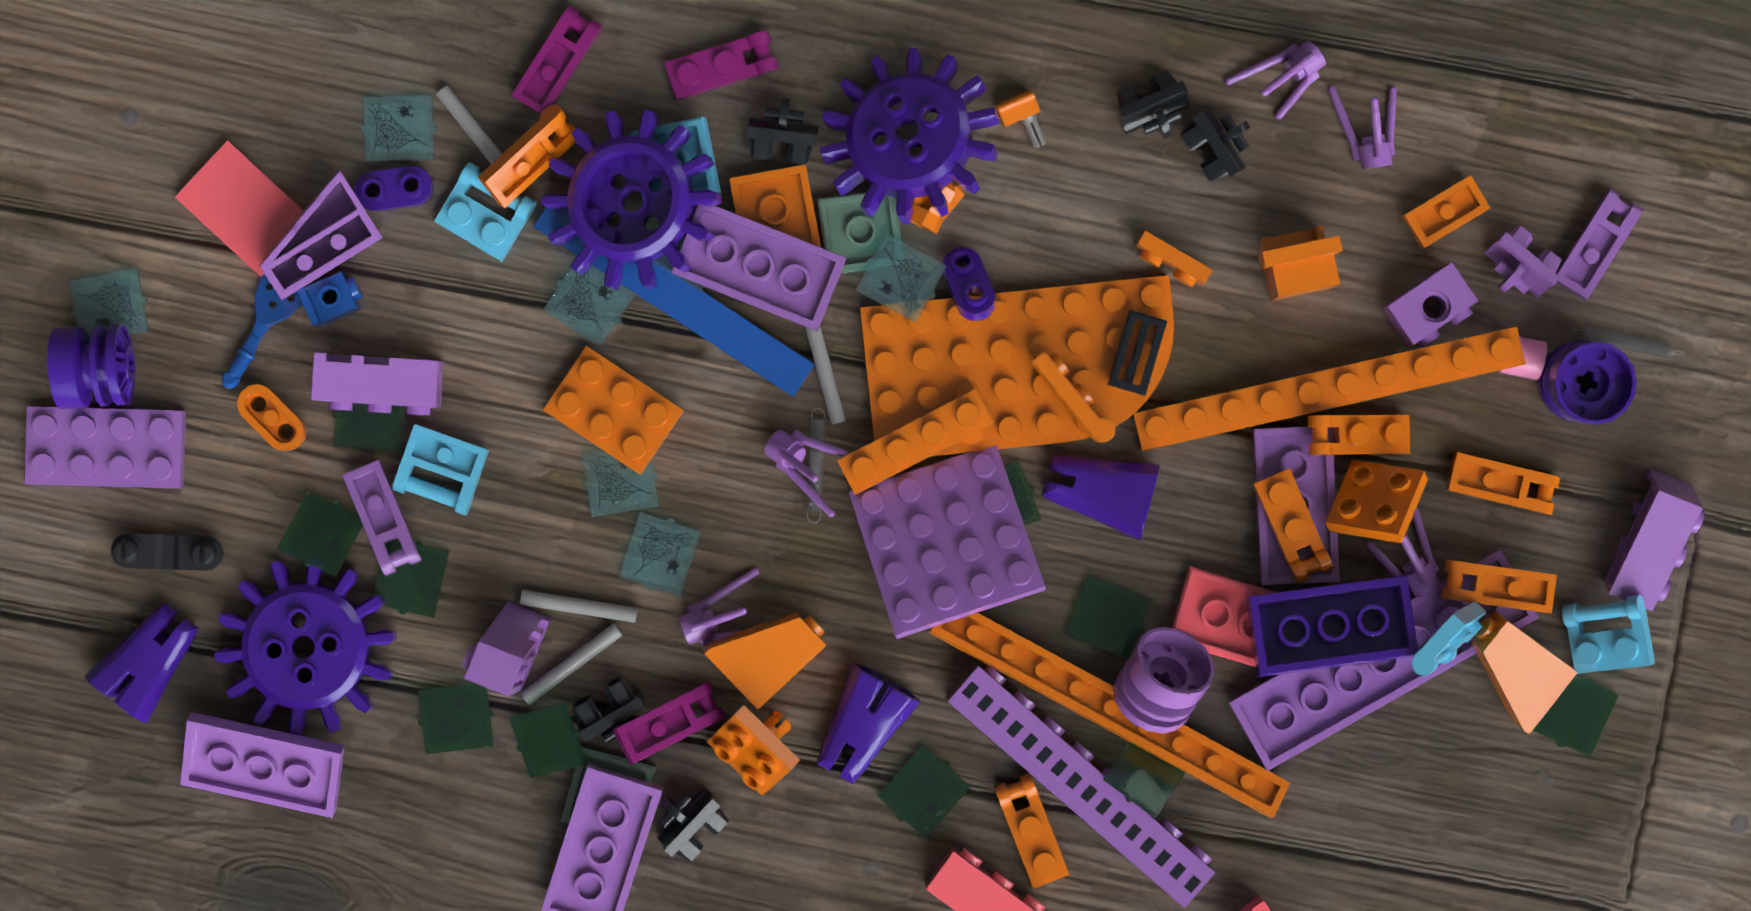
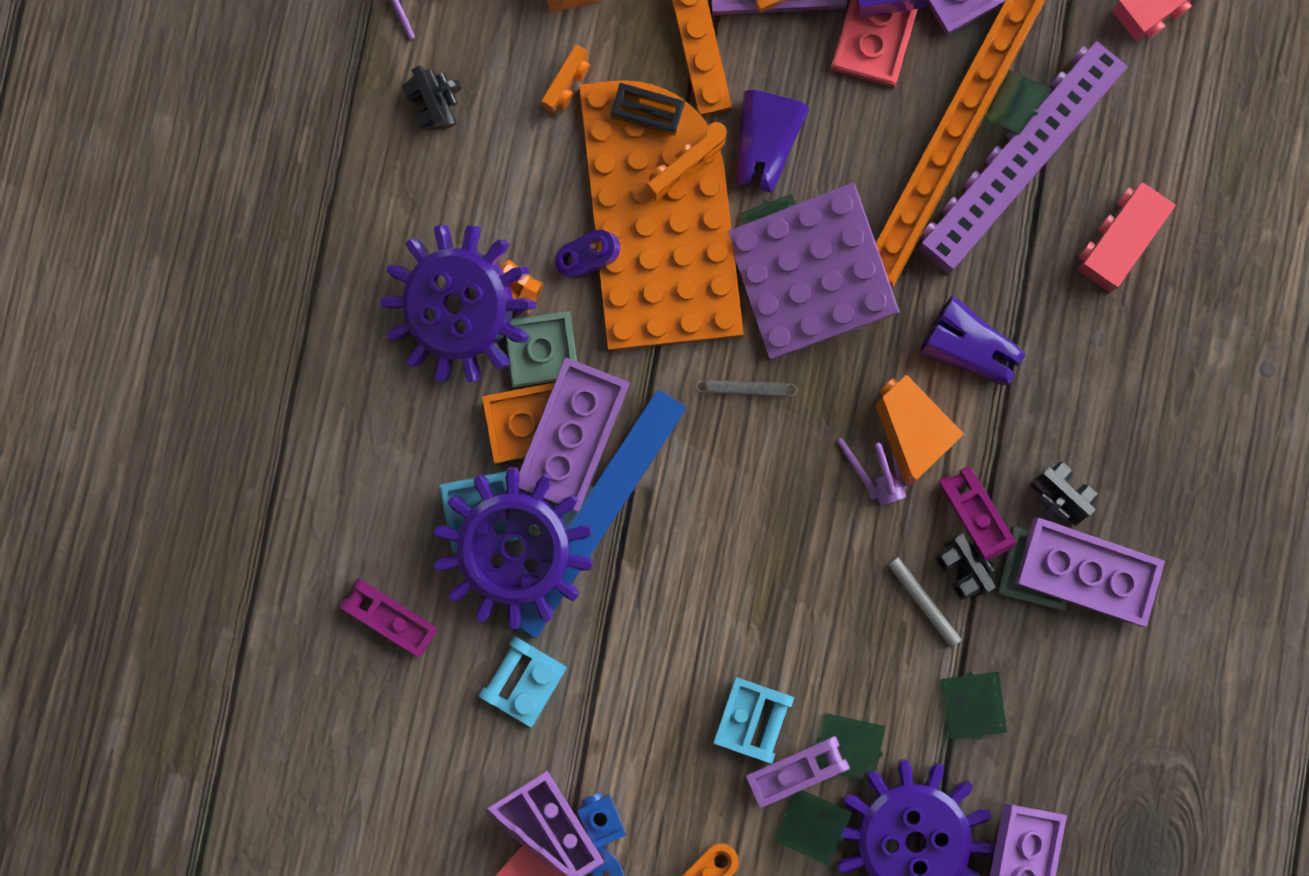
camera: 90 degrees left, 5 degrees down
medium lavender wedge [311,353,444,415] -> none
clear green piece [332,403,408,452] -> none
dark purple plate [354,166,434,212] -> none
clear light blue piece [361,95,437,162] -> none
light grey bar [436,86,503,164] -> none
medium lavender wedge [462,600,552,697] -> none
orange plate [478,104,576,208] -> none
clear green piece [510,702,586,778] -> none
light grey bar [520,590,638,623] -> none
clear light blue piece [543,266,635,348] -> none
orange plate [543,346,684,476] -> none
clear light blue piece [582,451,659,517] -> none
clear light blue piece [619,512,701,596] -> none
magenta plate [664,31,780,101] -> none
orange plate [707,705,800,796] -> none
black hips [746,98,819,164] -> none
medium lavender plant [765,429,847,517] -> none
light grey bar [804,326,846,425] -> none
orange plate [837,389,994,495] -> none
clear light blue piece [856,234,947,322] -> none
clear green piece [878,745,971,839] -> none
orange piece [994,89,1046,148] -> none
orange plate [994,773,1070,889] -> none
clear green piece [1065,575,1152,659] -> none
medium lavender wheel [1113,627,1215,733] -> none
black hips [1181,109,1251,182] -> none

